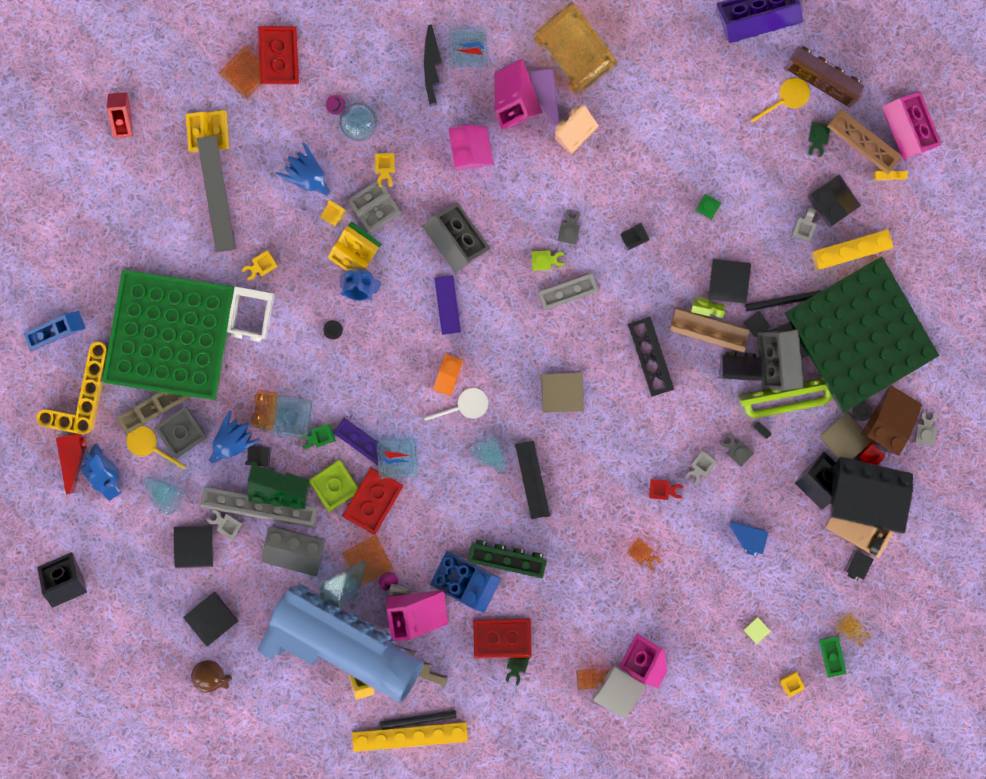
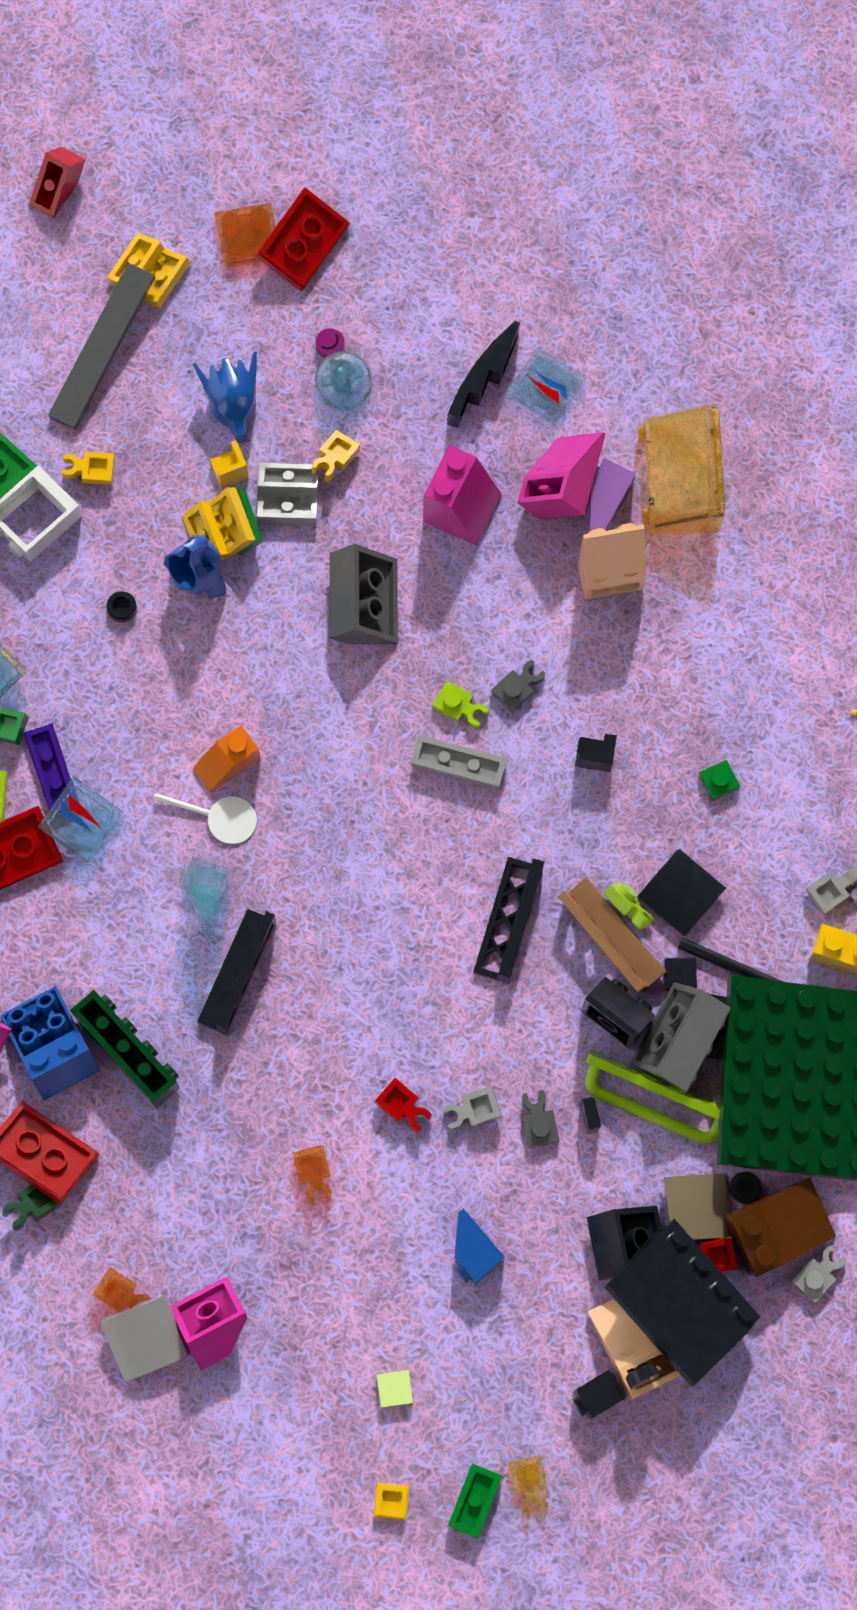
camera: 30 degrees right, 15 degrees down
dark purple tile [434,275,461,335] -> none
dark tan slope [541,373,584,413] -> none

